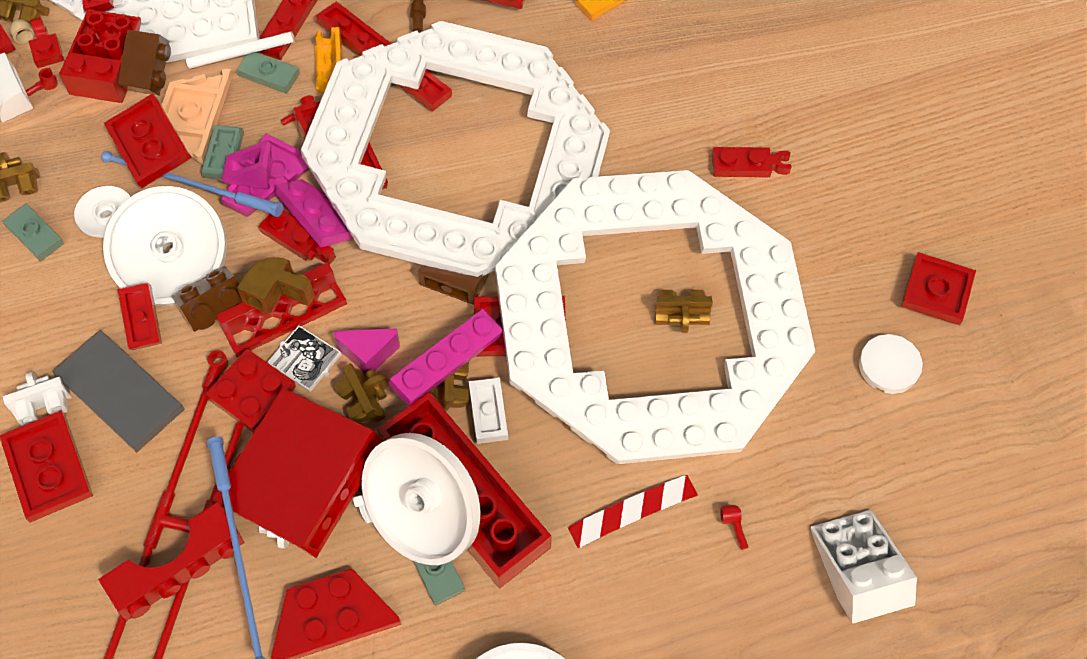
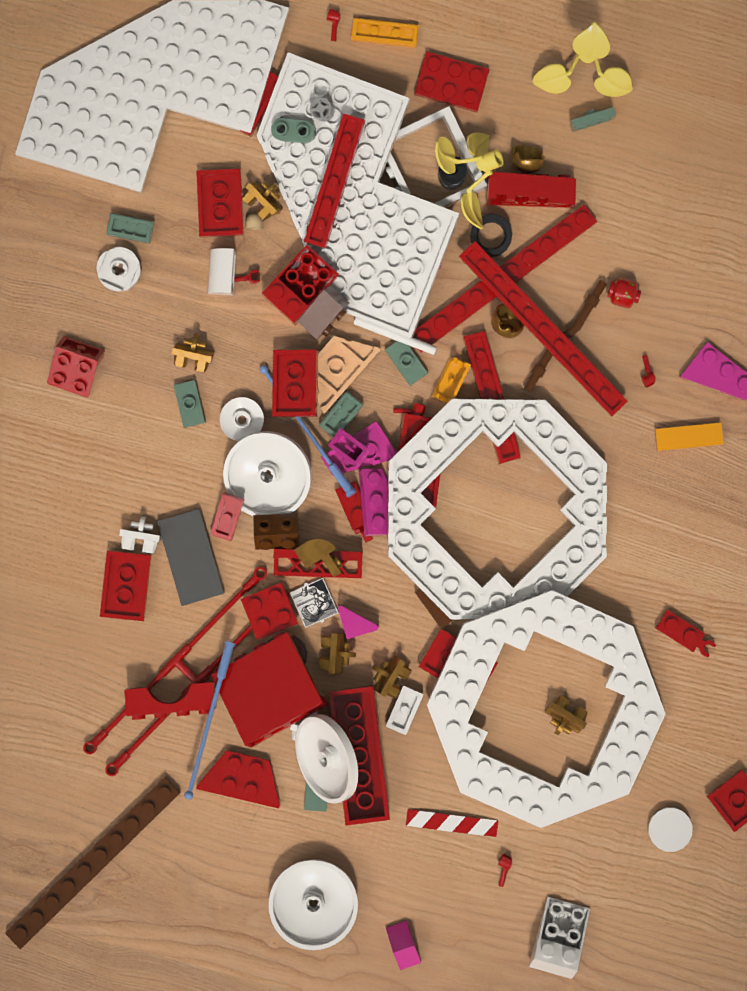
camera: 30 degrees right, 25 degrees up
red plate [28,17,65,68] -> none
dark pink plate [388,309,503,406] -> none

